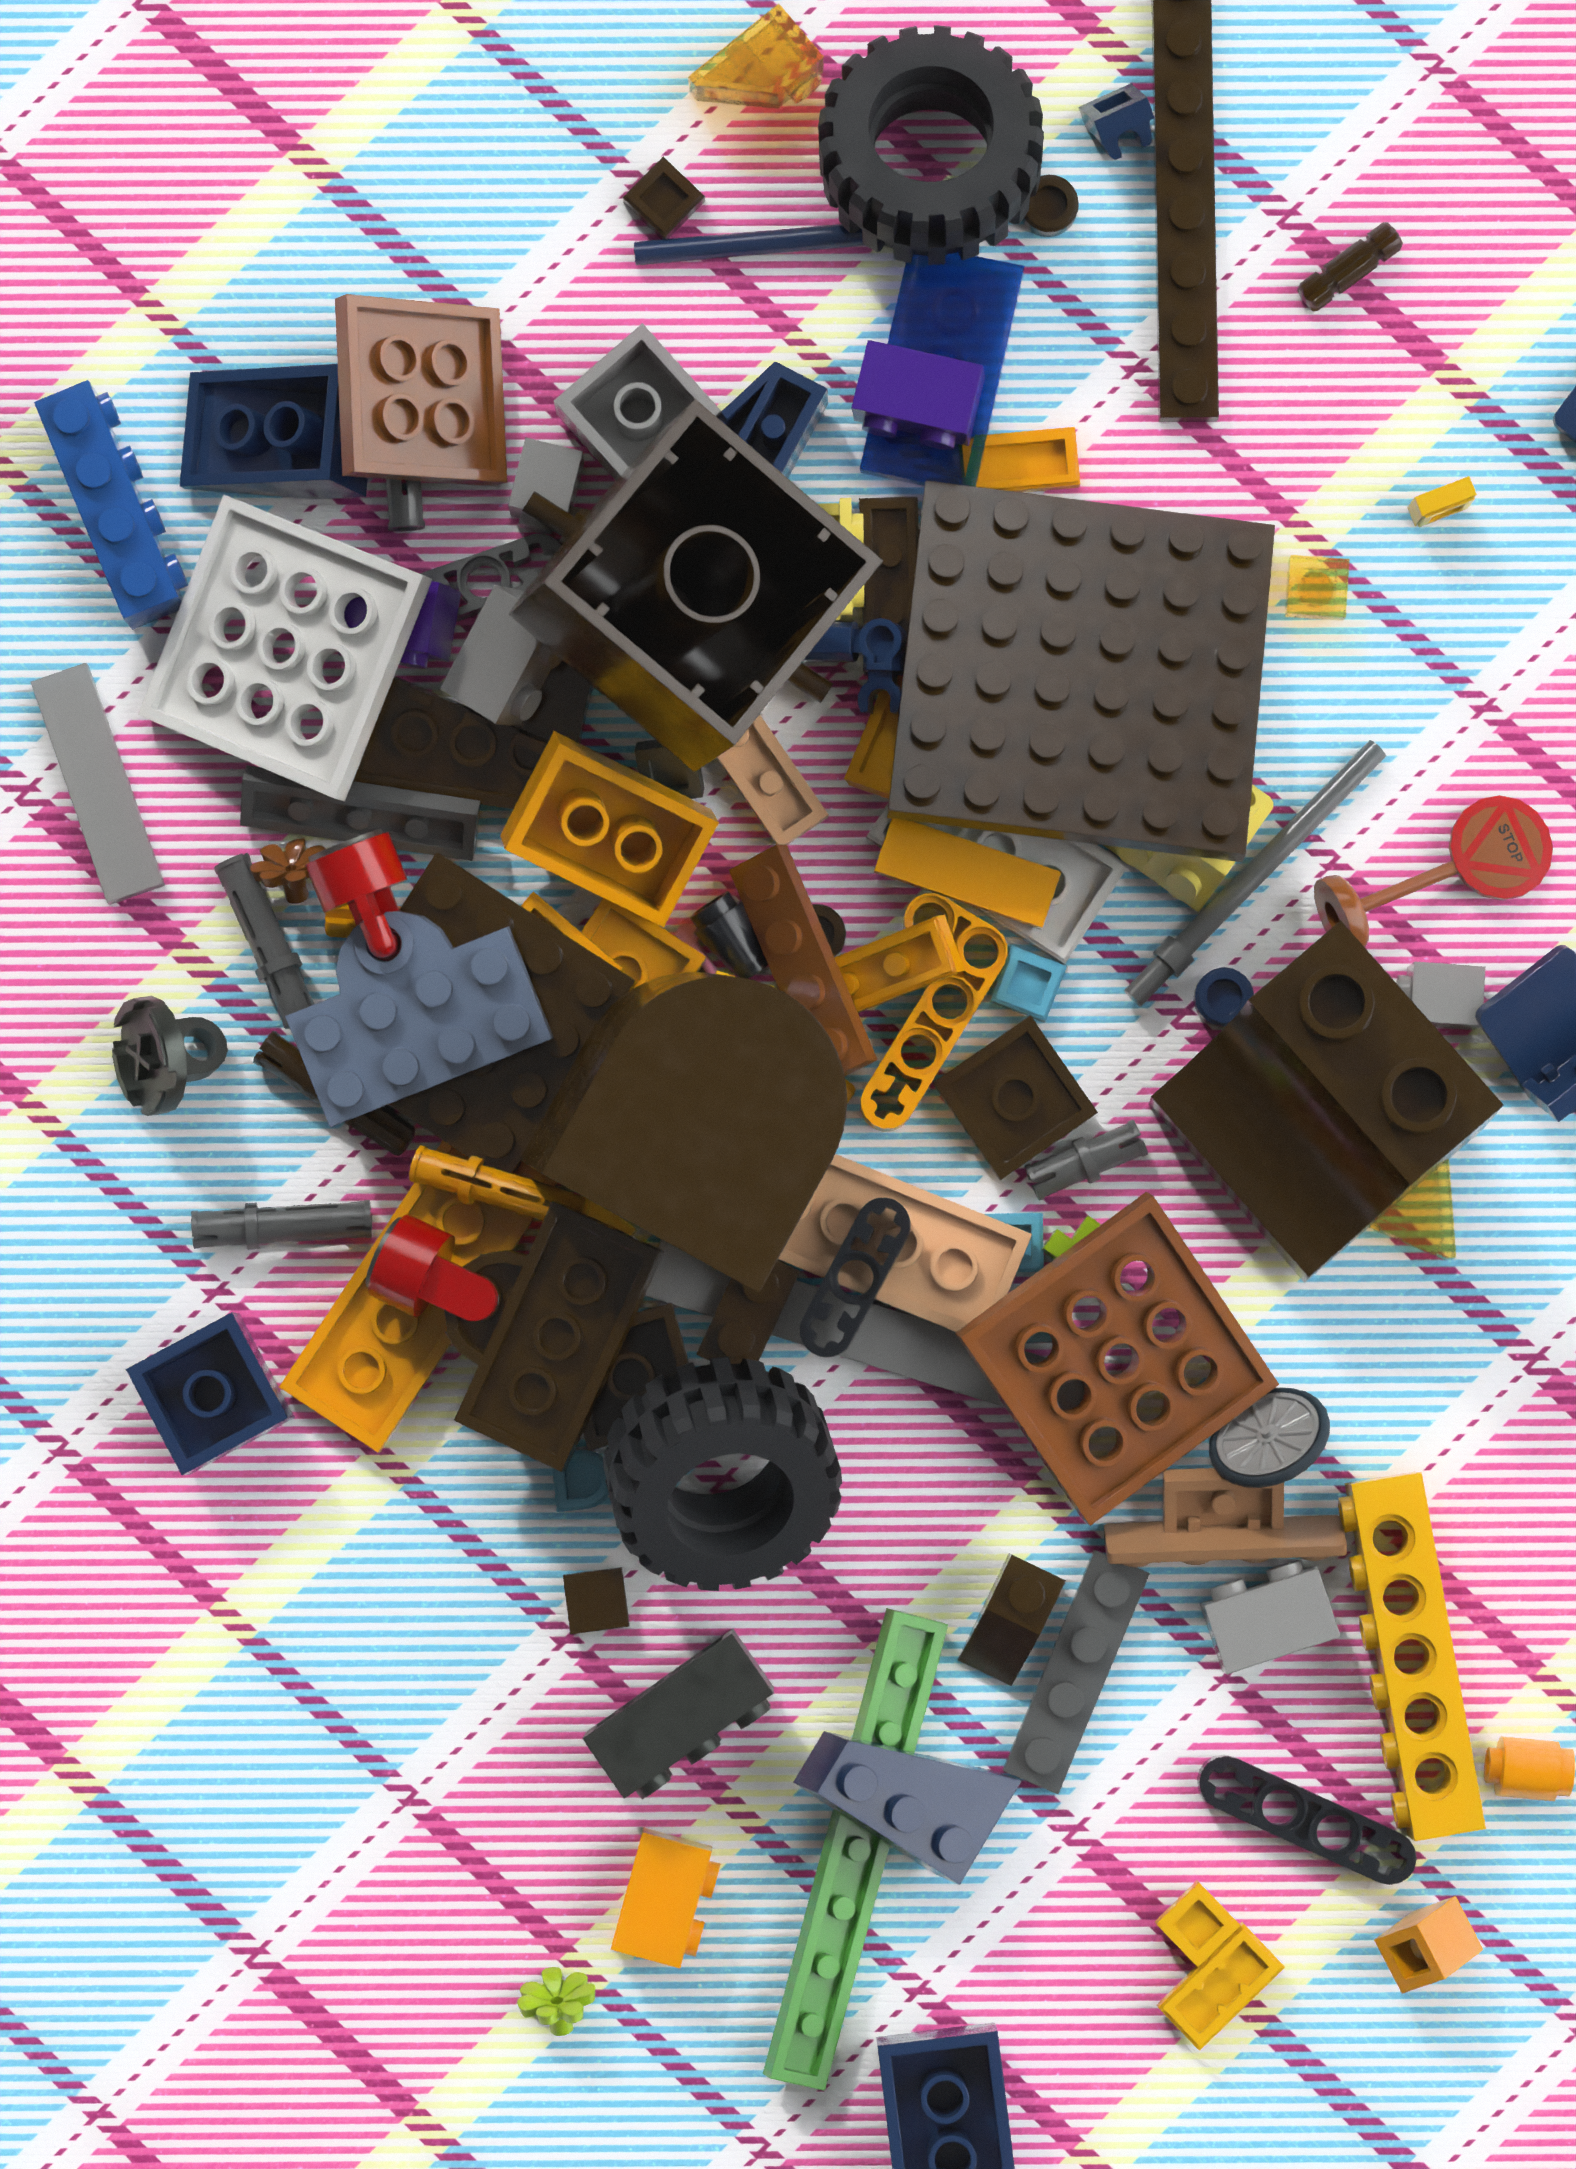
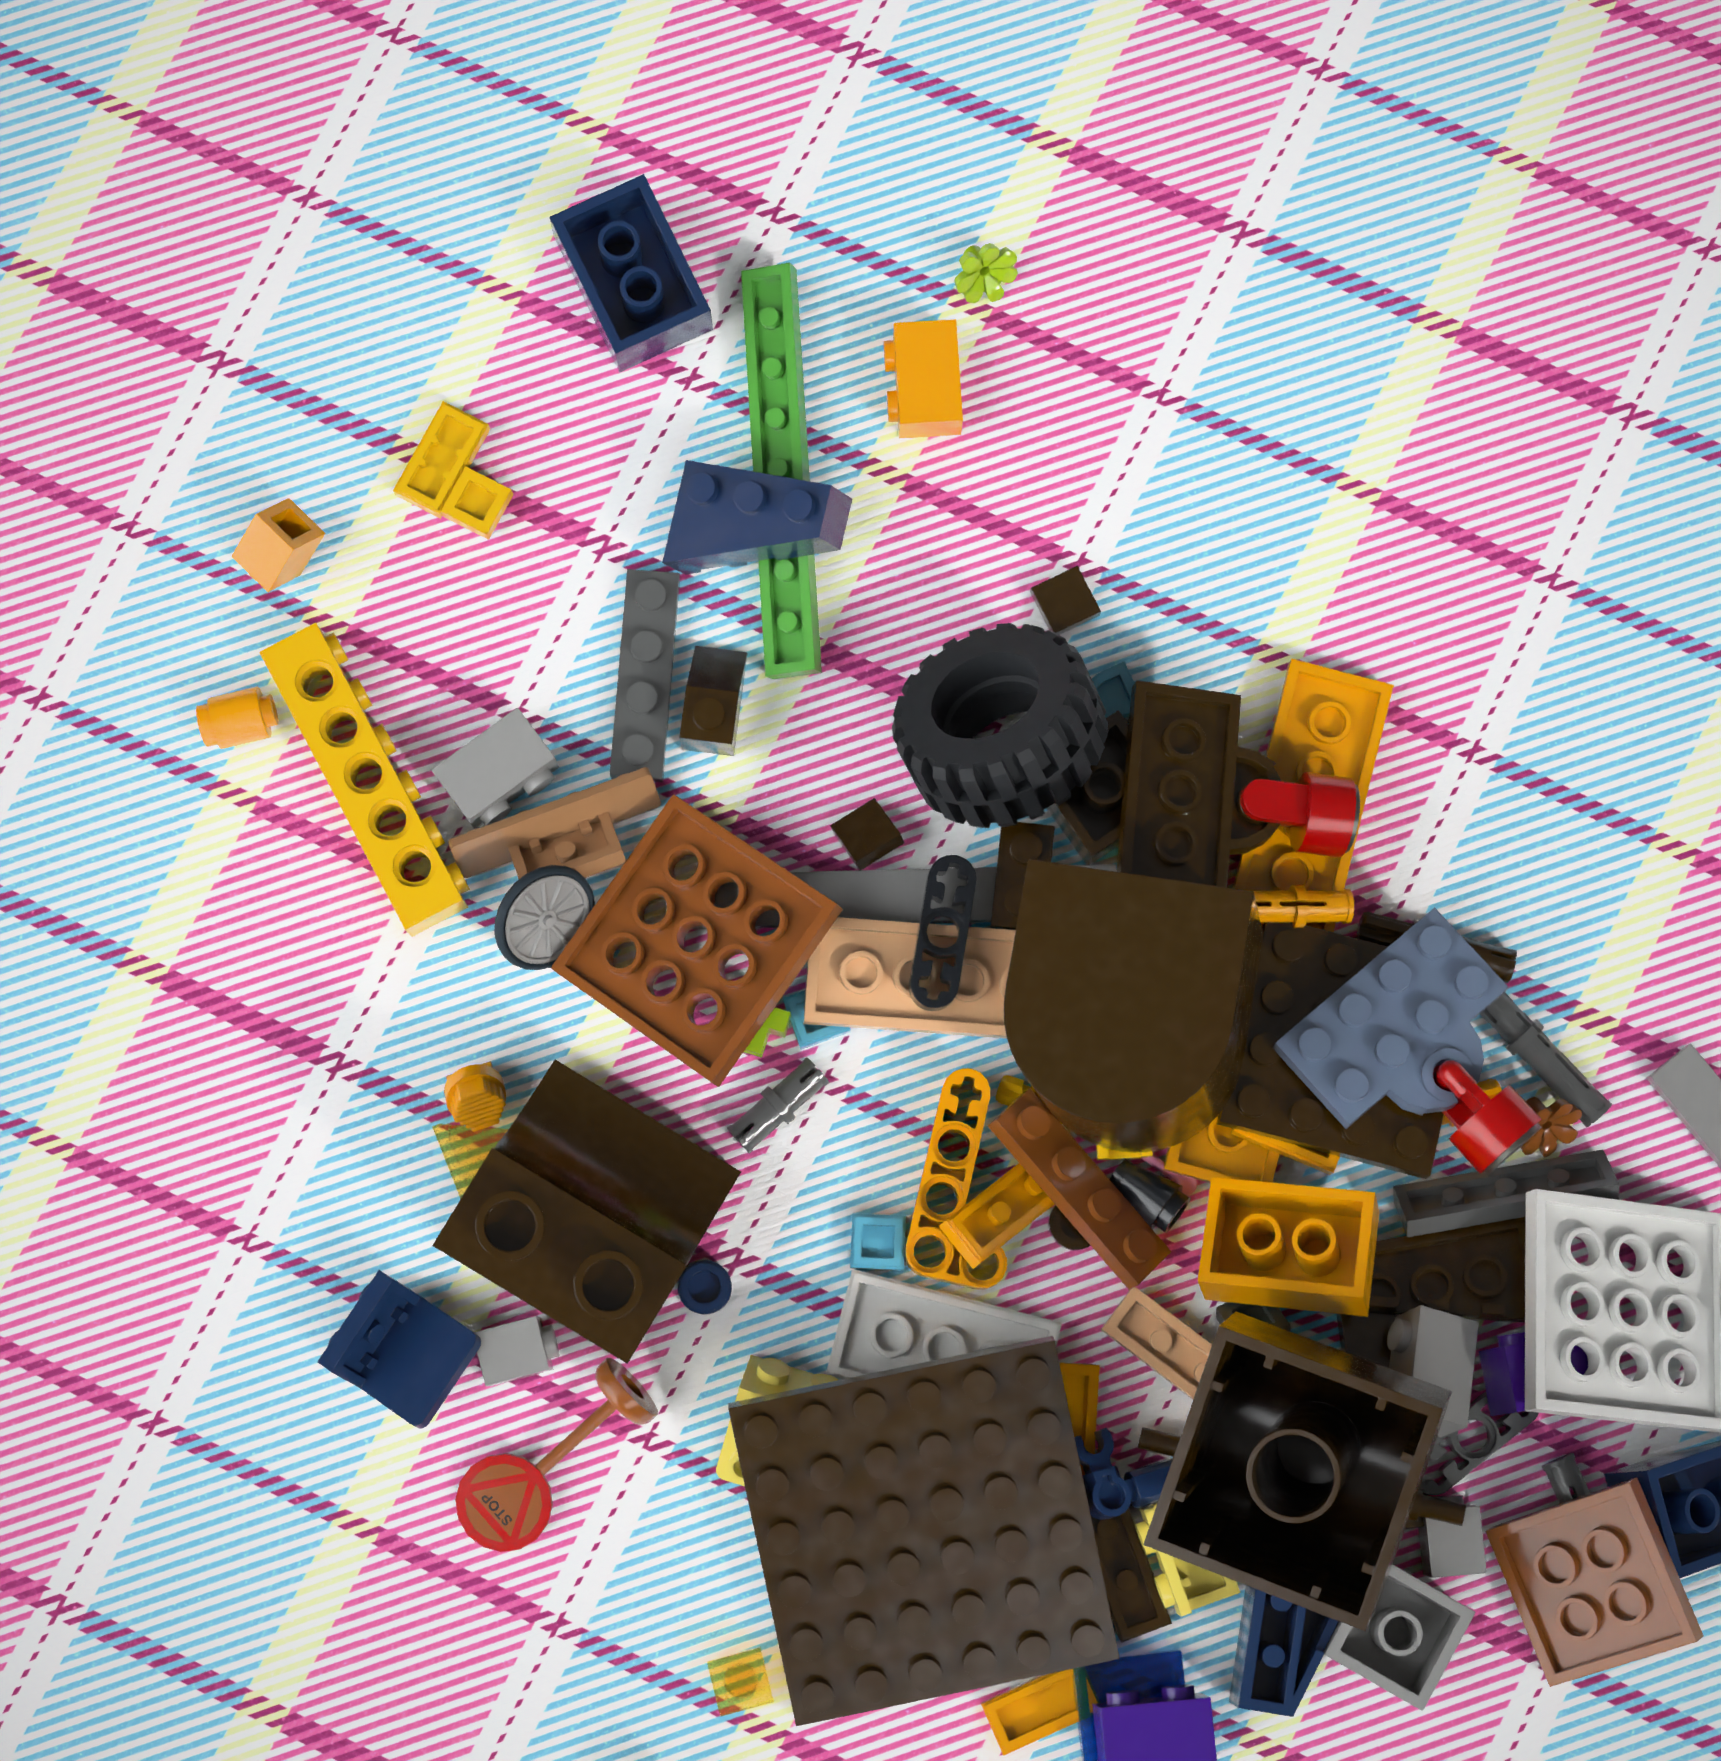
camera: 160 degrees right, 5 degrees down
pearl dark grey tile [112,995,228,1116] -> none
dark blue brick [126,1312,295,1475] -> none
dark grey pin [191,1200,373,1250] -> none
pearl dark grey brick [582,1629,774,1800] -> none
light orange tile [874,819,1061,930] -> none
dark brown plate [933,1015,1098,1181] -> none
dark grey bar [1124,740,1387,1007] -> none
black beam [1197,1754,1417,1885] -> none
none -> light orange piece [444,1061,506,1132]
none -> dark brown tile [830,798,904,871]

